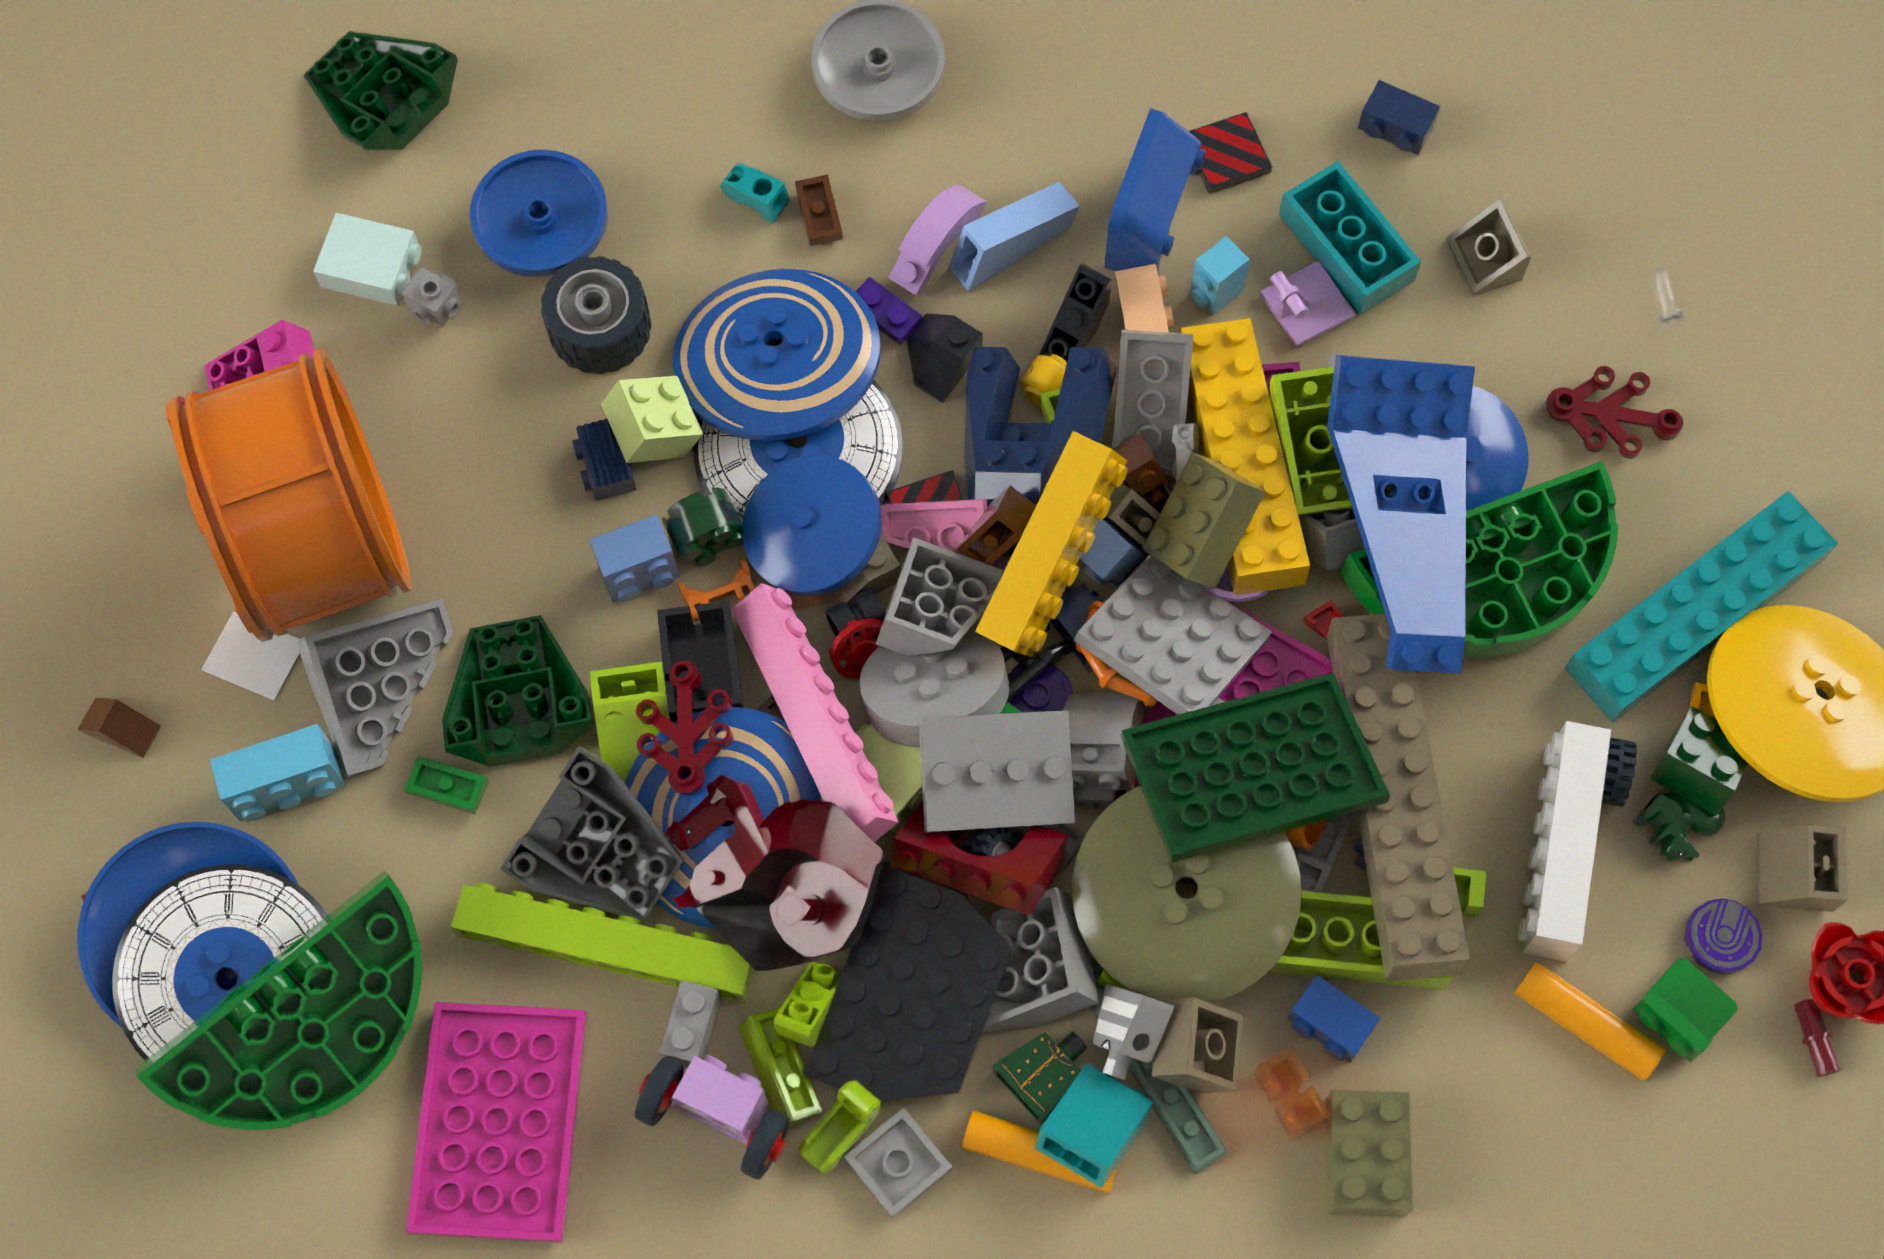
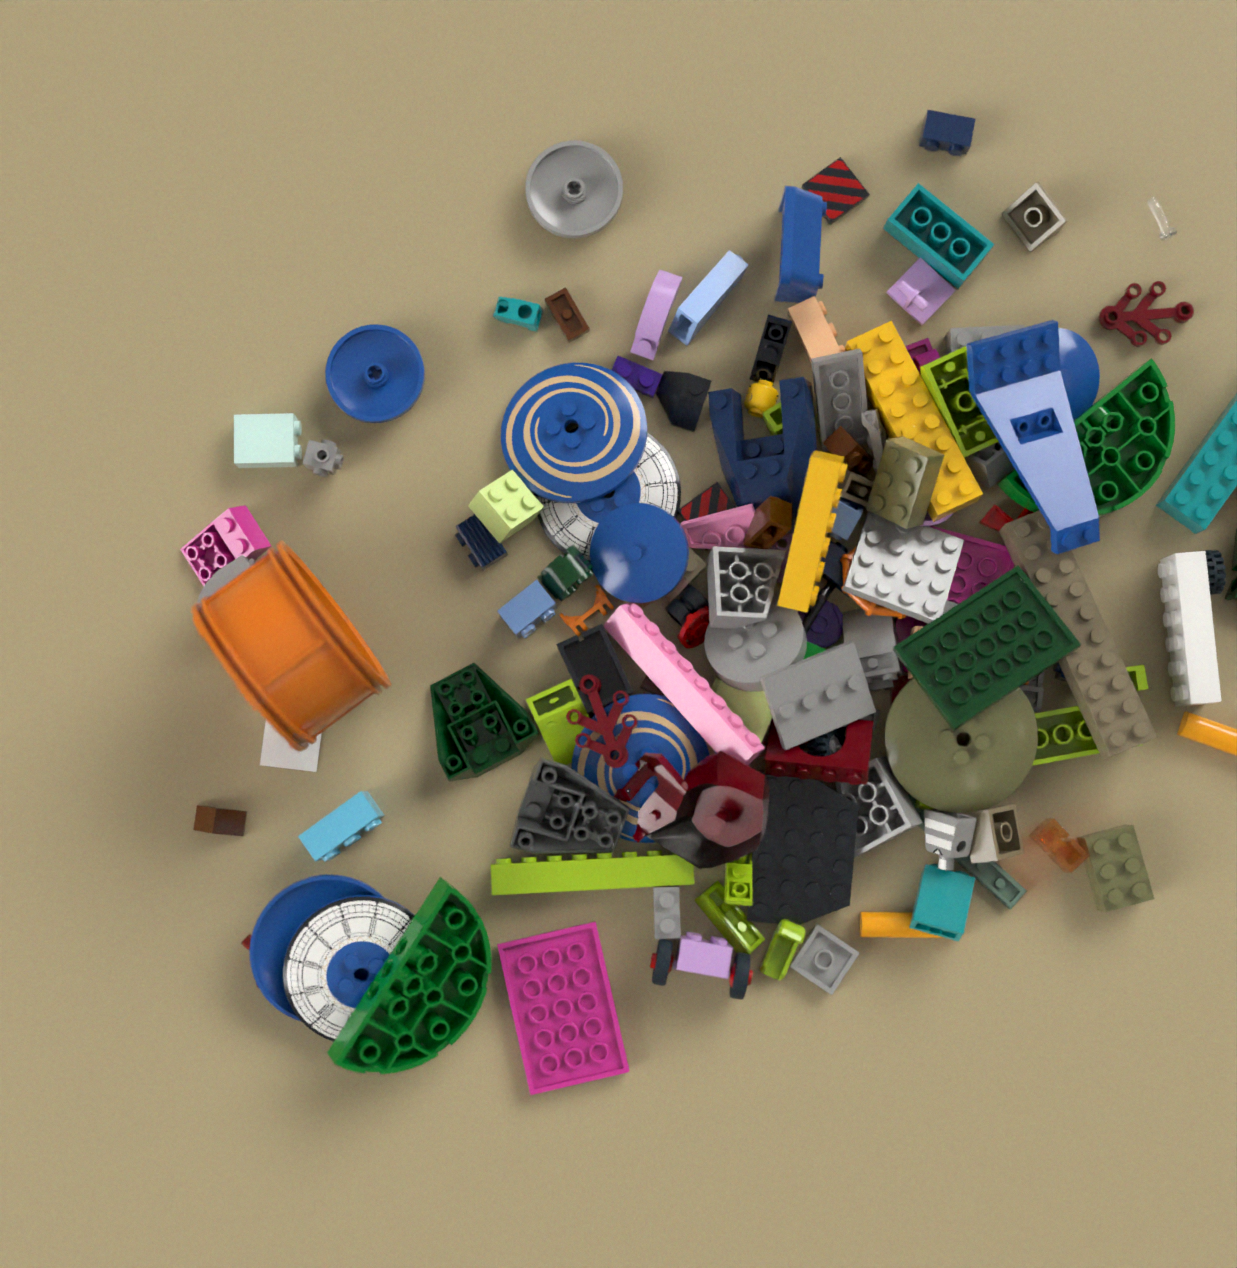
camera: 20 degrees left, 15 degrees up
light grey slope [297,598,454,777] -> none
dark green wedge [303,31,458,150] -> none
green plate [404,756,488,814] -> none
black wheel [541,256,651,374] -> none
dark green torso [993,1031,1087,1126] -> none
medium azure brick [1190,236,1250,315] -> none
blue brick [1287,974,1381,1063] -> none

